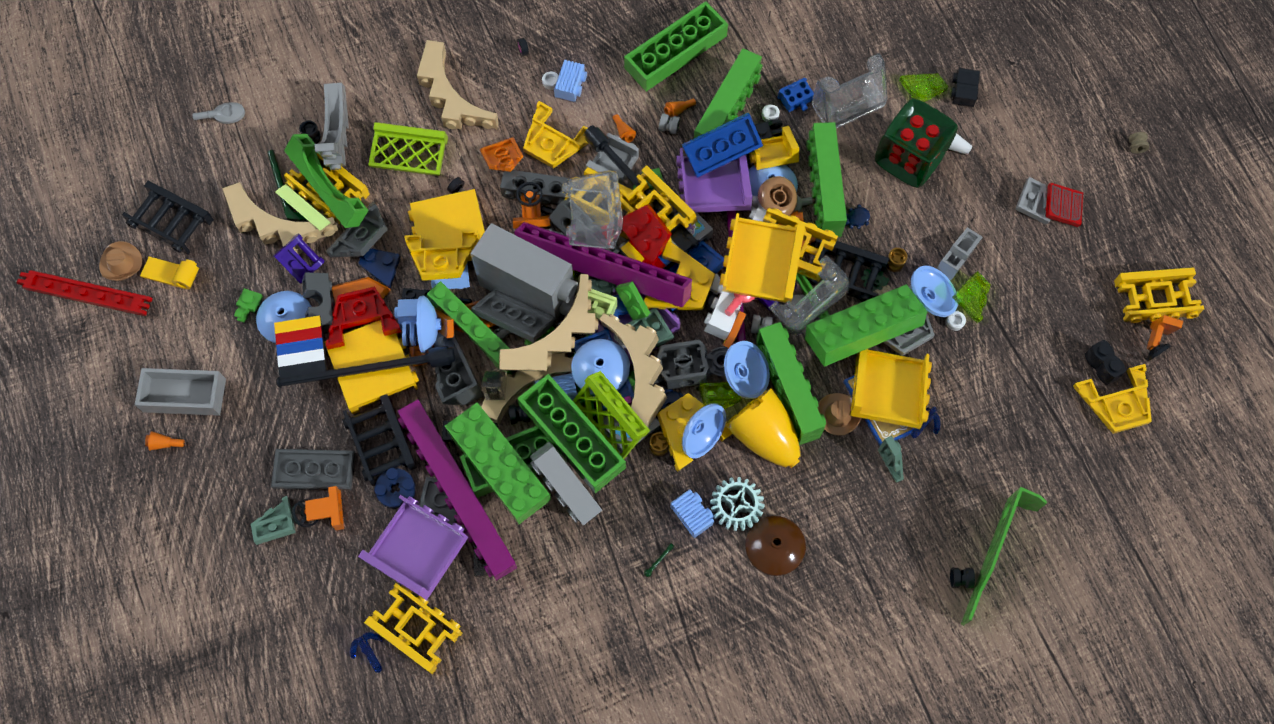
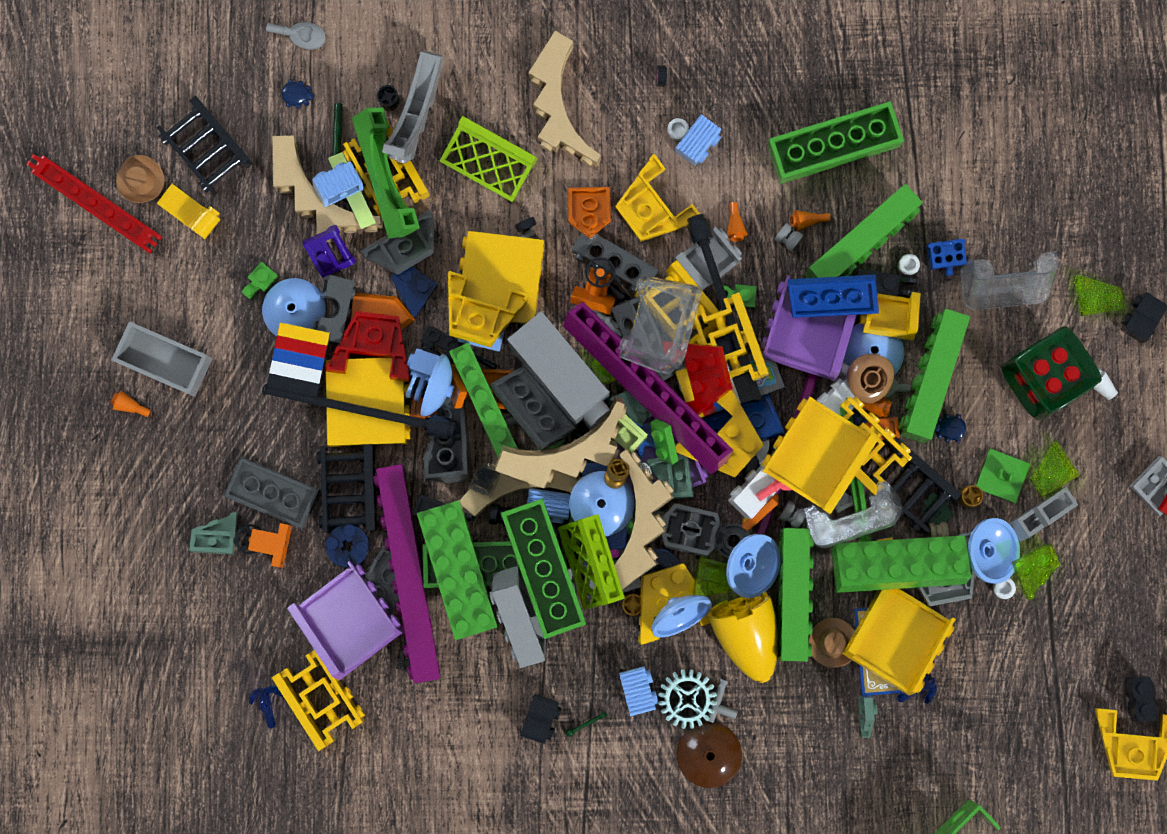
camera: 25 degrees right, 15 degrees up
none -> dark blue piece [281,79,314,109]
none -> light blue brick [312,162,363,207]
none -> black brick [520,693,562,744]
none -> pearl gold wheel [604,459,630,489]
none -> light grey piece [707,679,738,723]
none -> bright green piece [976,448,1030,504]
none -> clear neon green wing [1030,441,1080,498]

